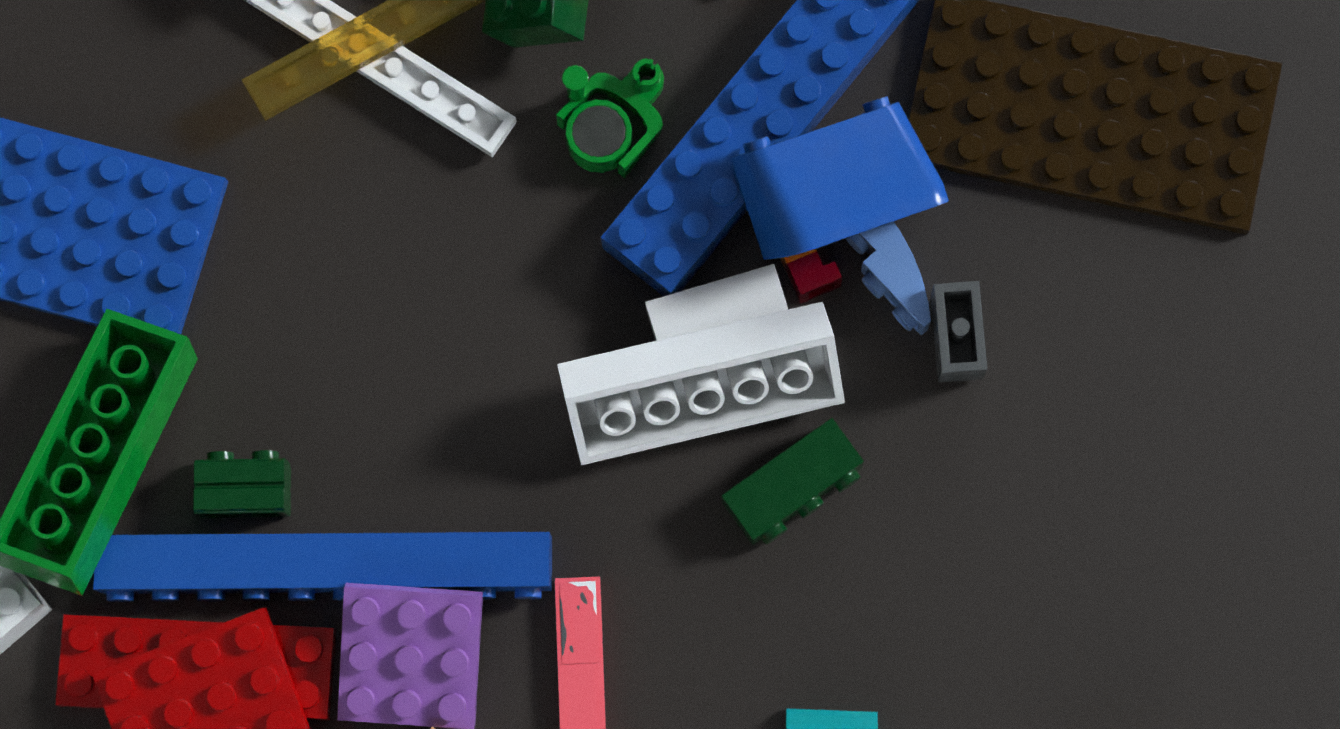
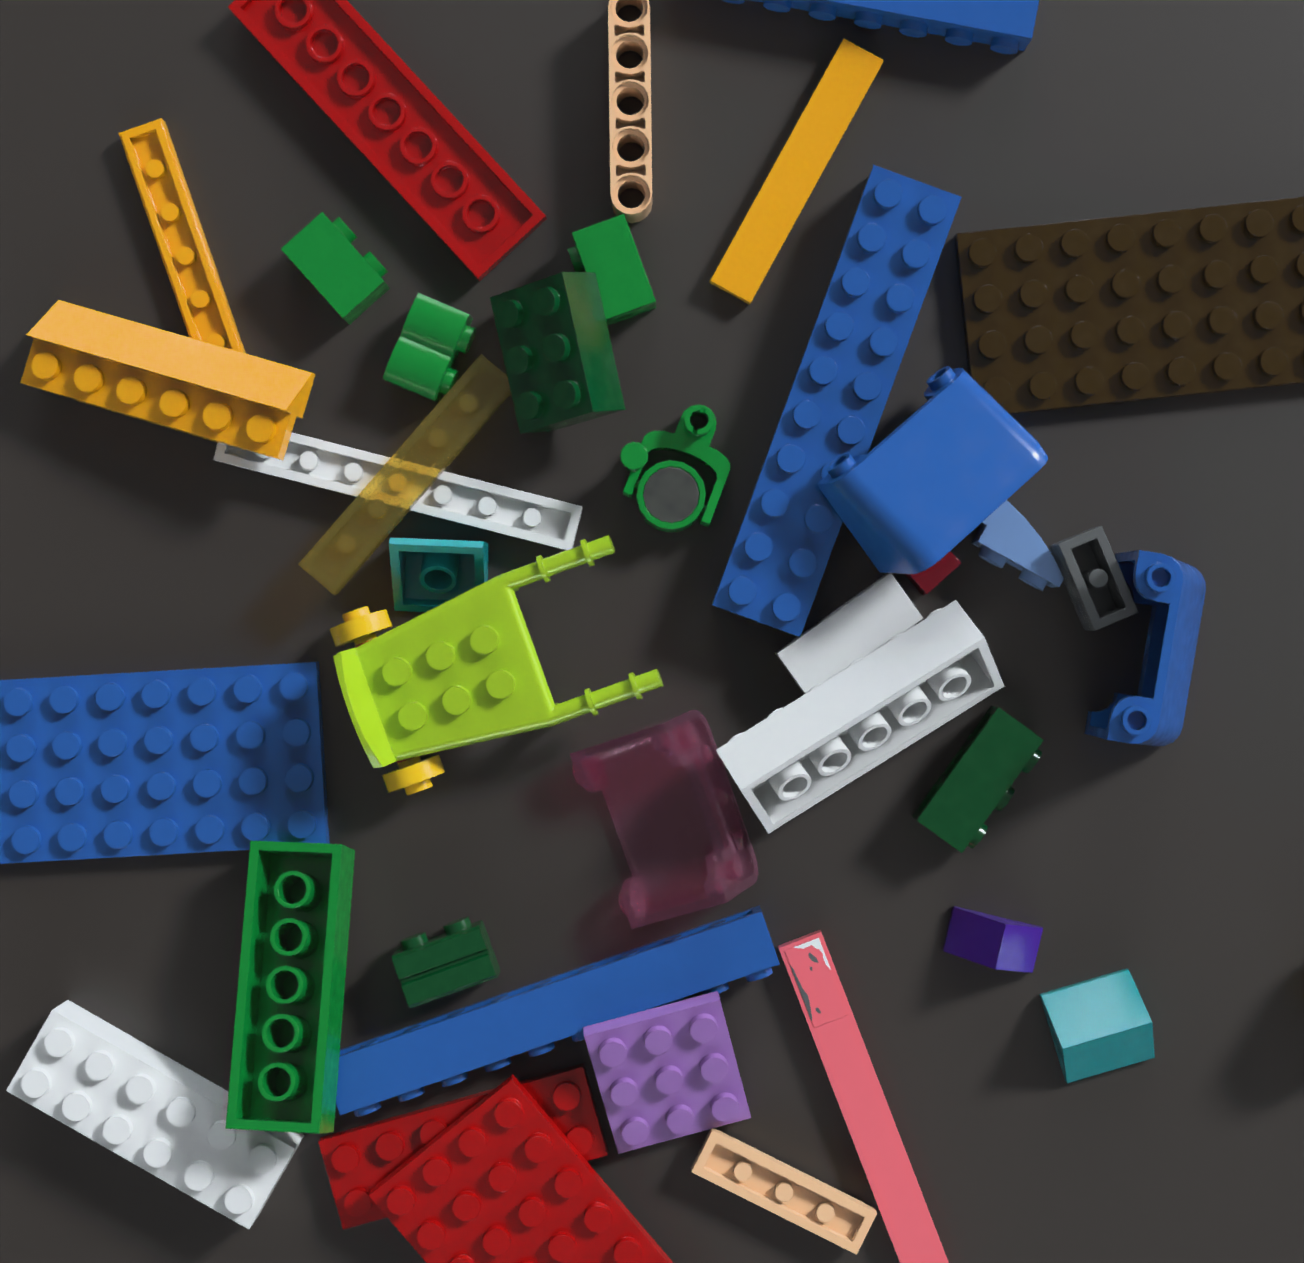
camera: 25 degrees left, 10 degrees up
none -> lime piece [329,535,663,796]
none -> teal slope [389,537,489,612]
none -> clear pink windscreen [570,710,759,929]
none -> dark purple slope [942,906,1043,973]
none -> blue windscreen [1084,550,1206,746]

